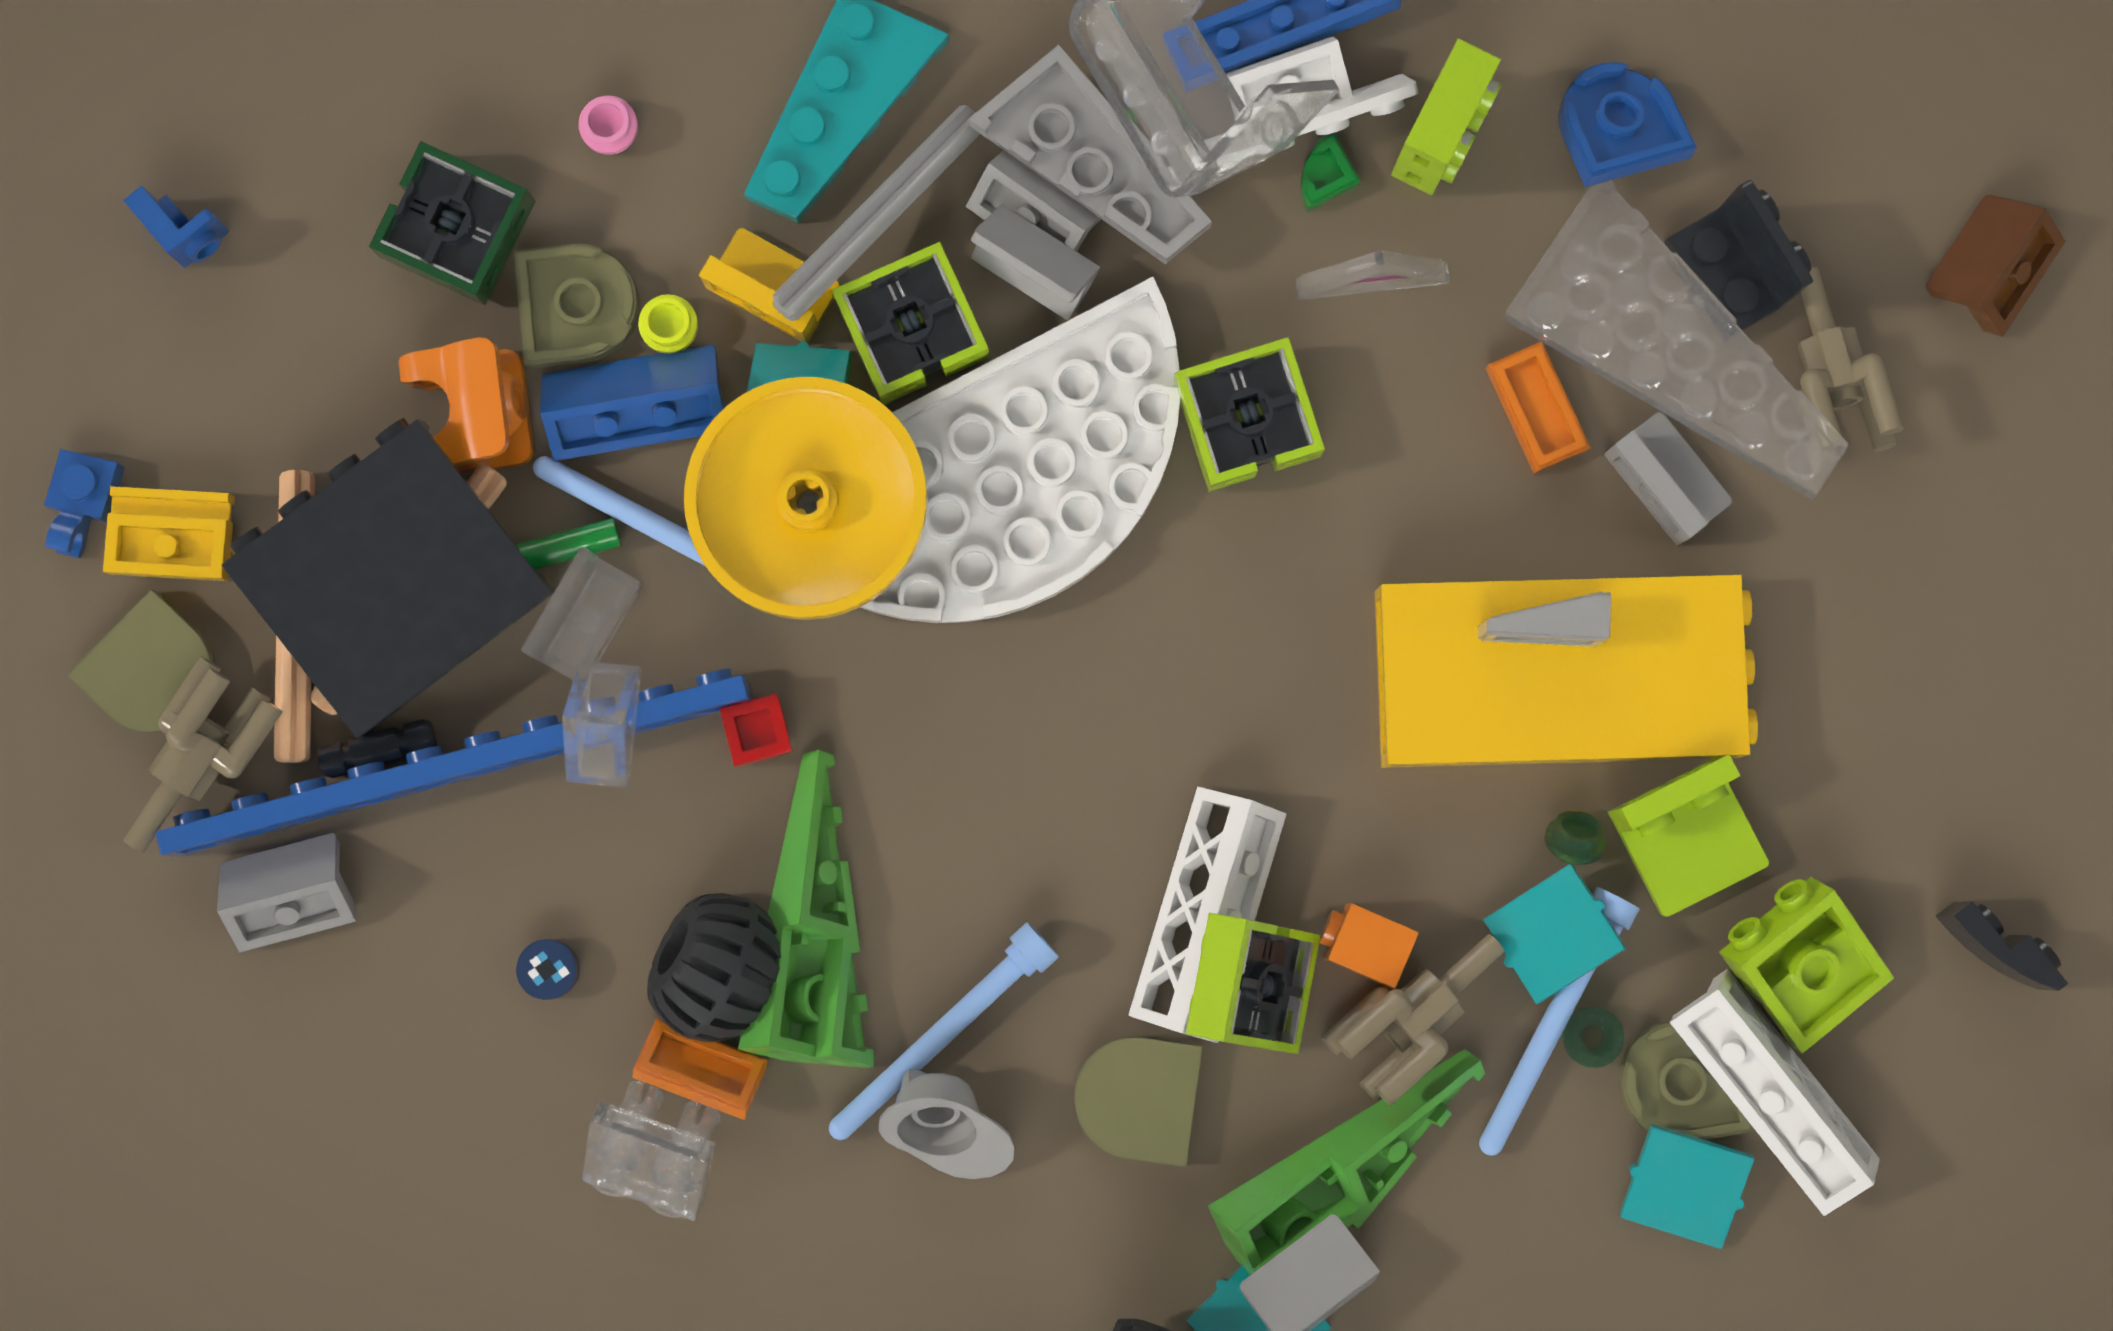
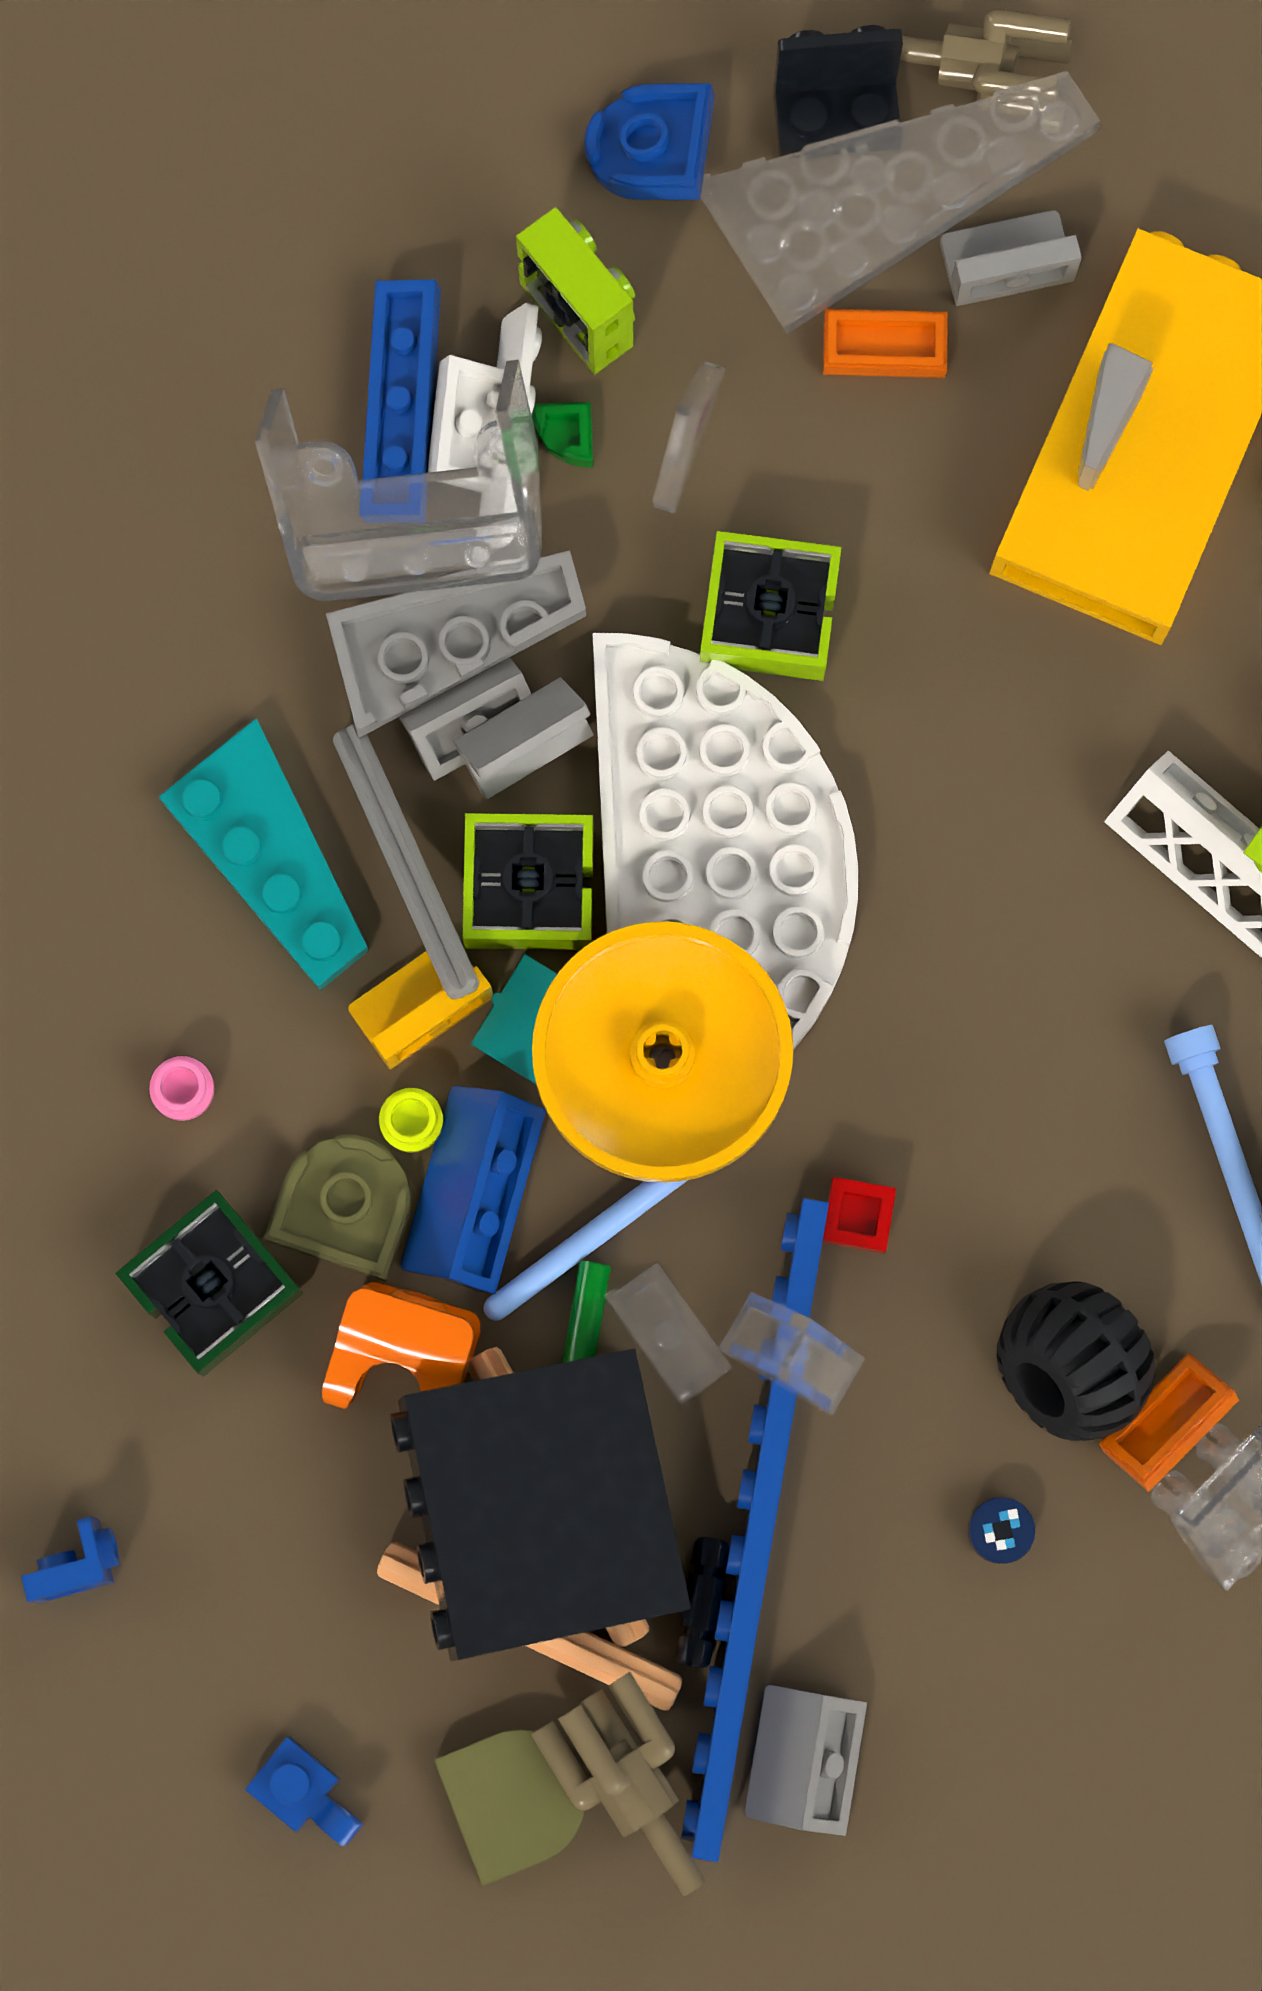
camera: 65 degrees left, 5 degrees down
yellow plate [103,486,235,581] -> none
bright green wedge [738,750,875,1068] -> none

